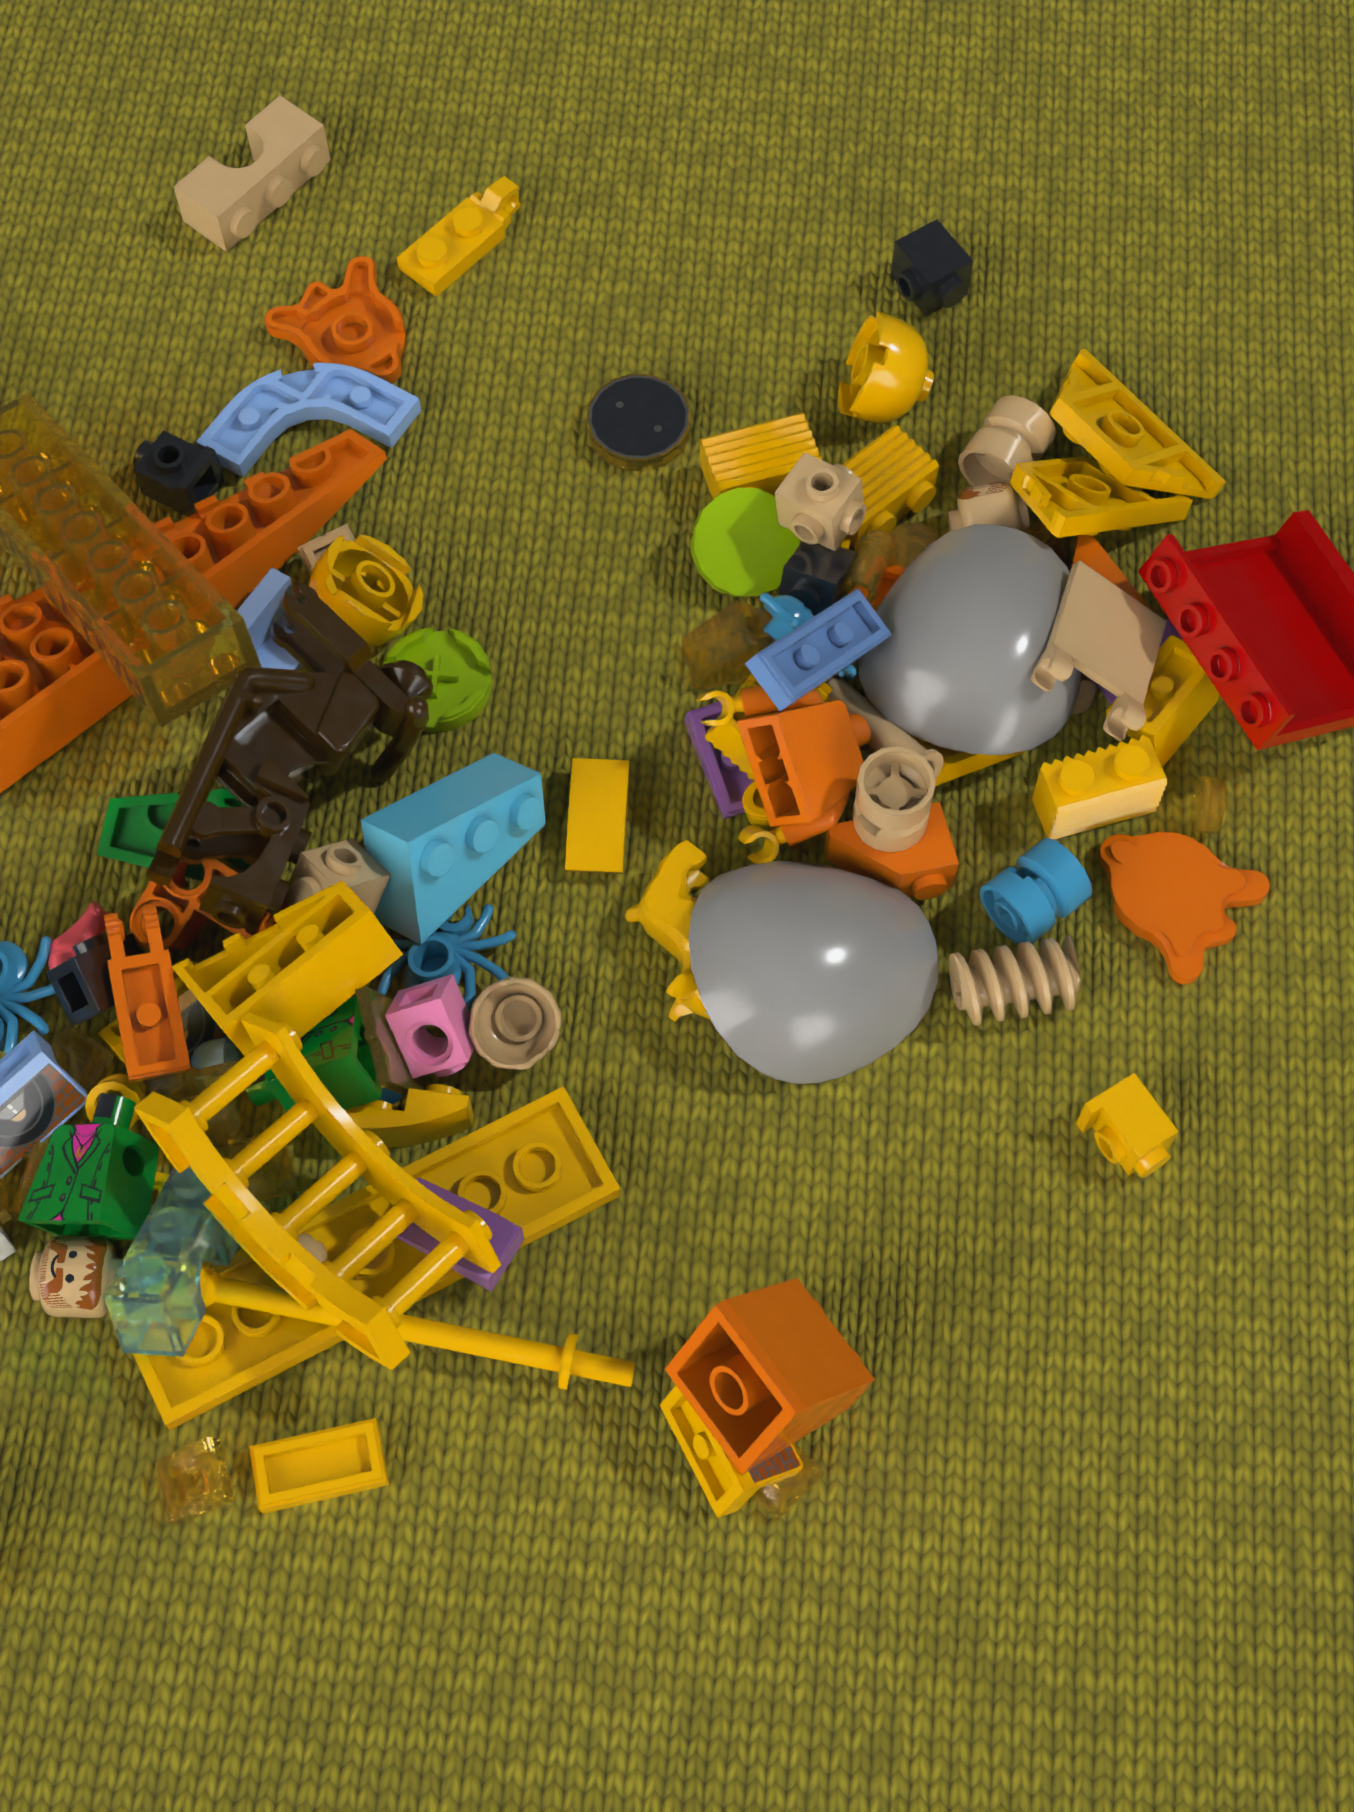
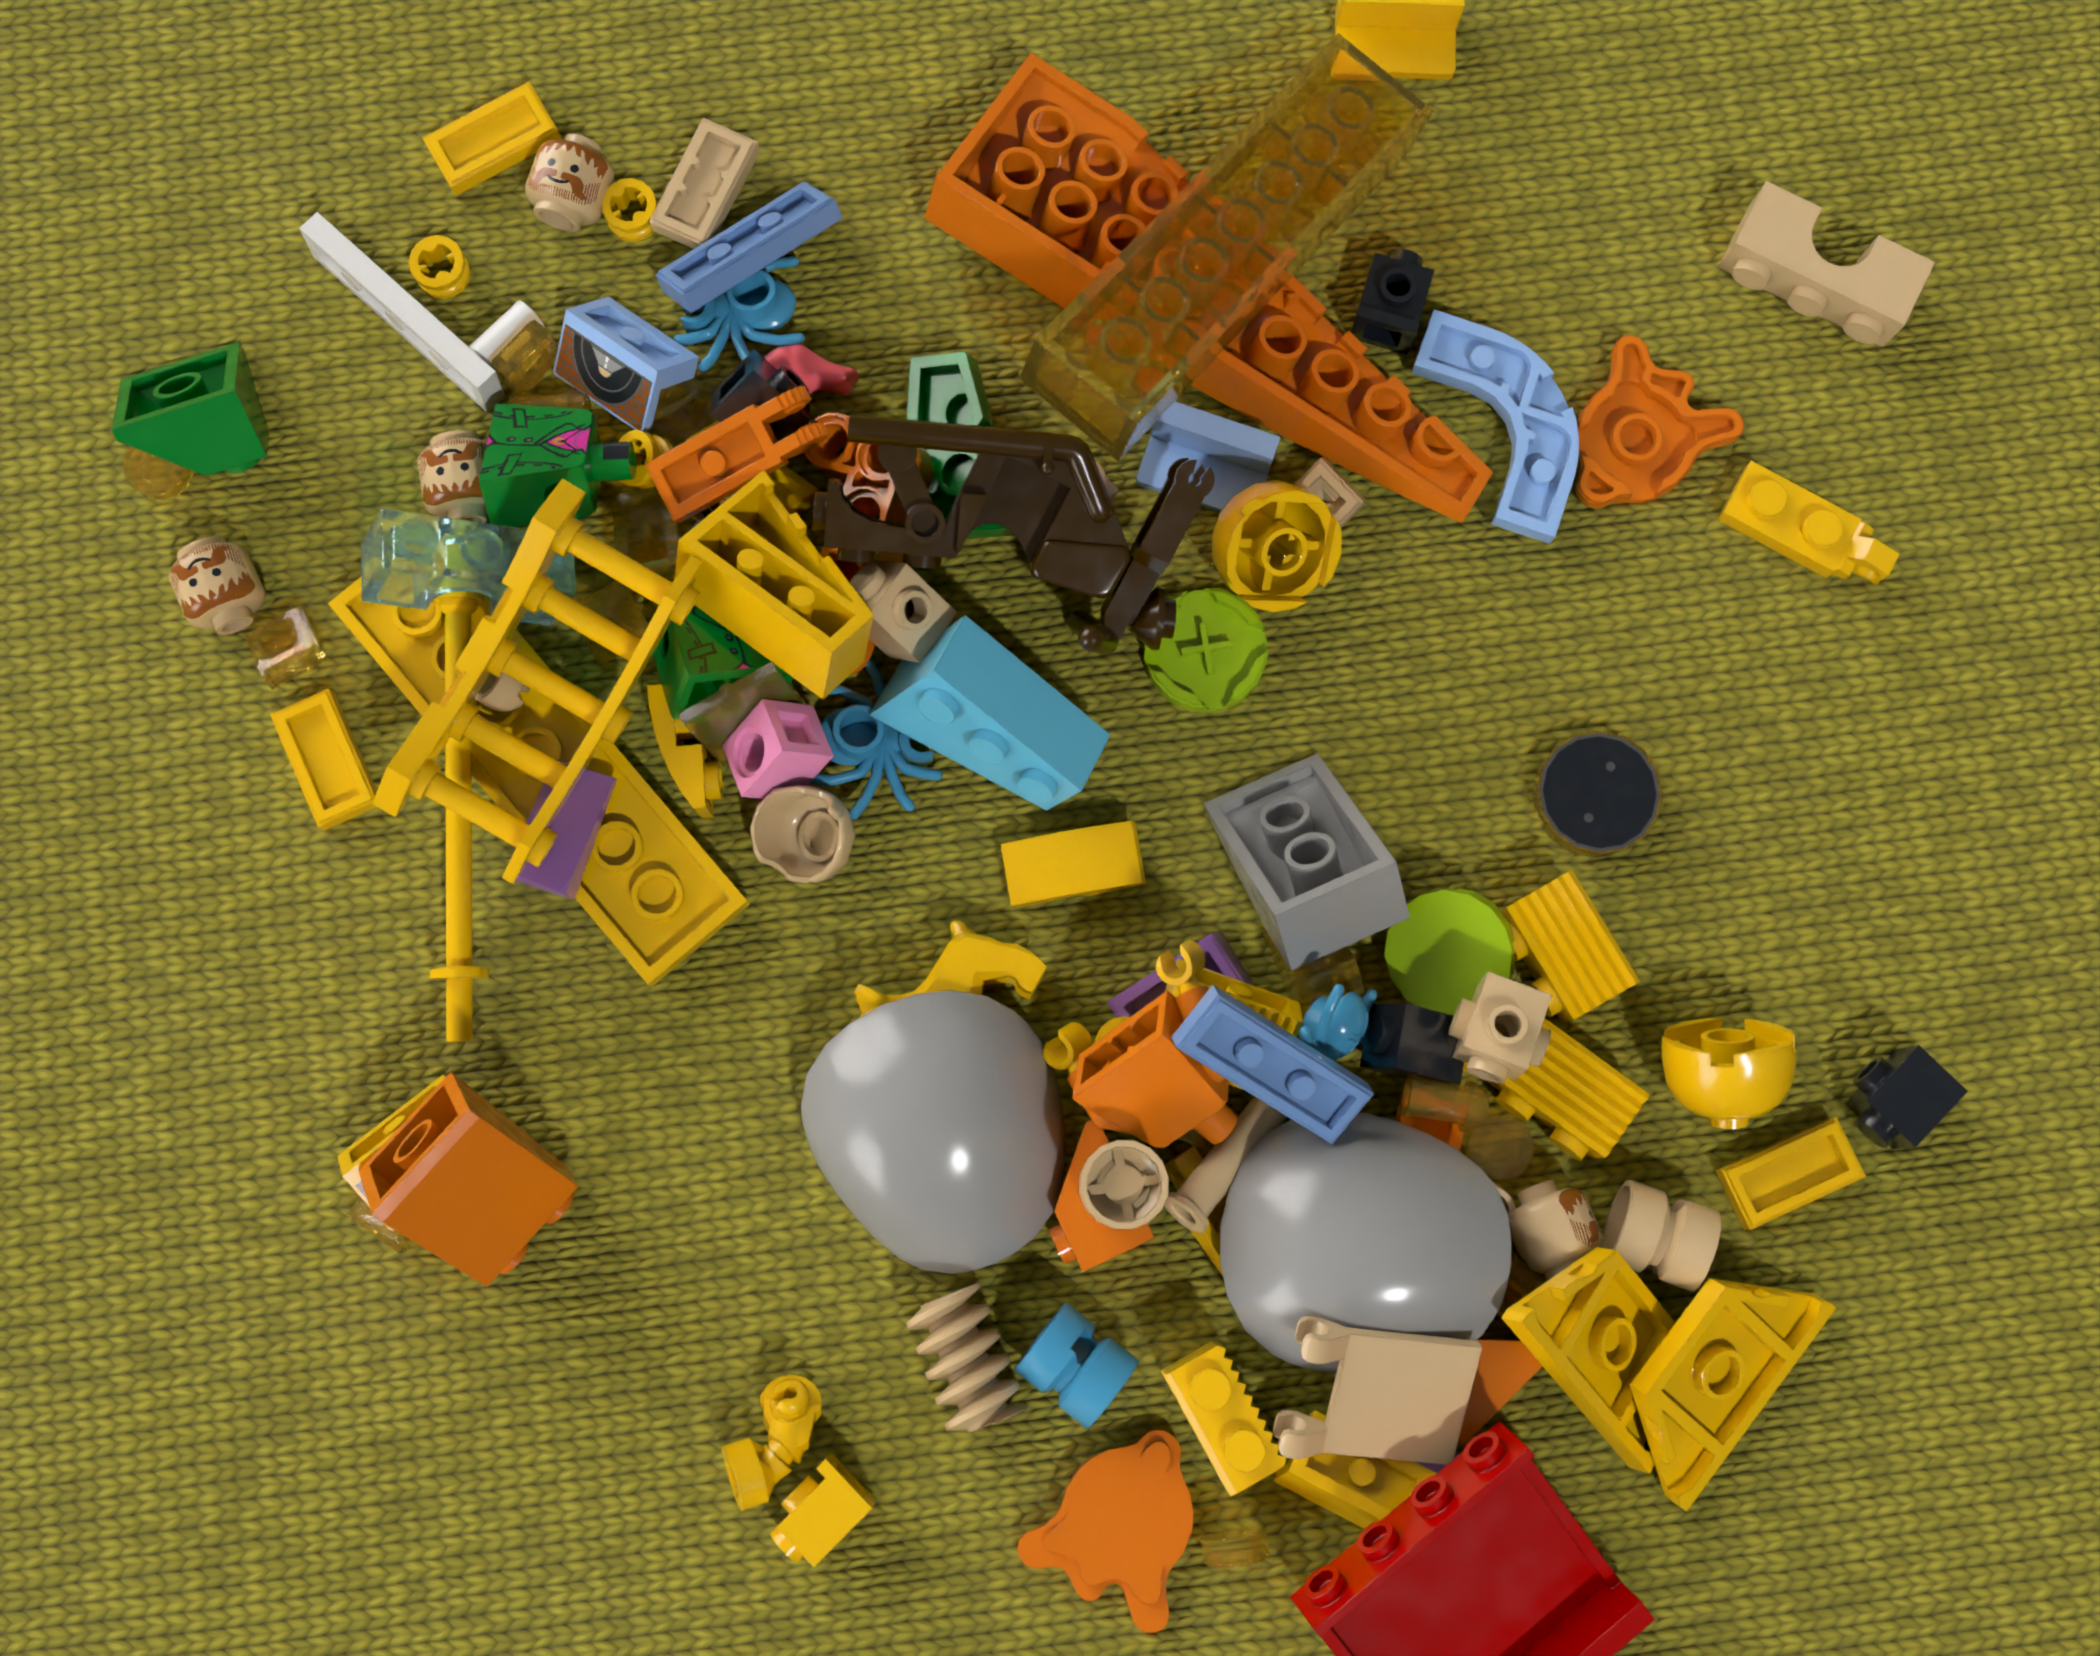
camera: 75 degrees right, 15 degrees up
none -> tan head [168,537,266,635]
none -> yellow arm [722,1375,822,1511]
none -> light grey slope [1203,753,1410,971]
none -> yellow tile [1715,1117,1866,1230]

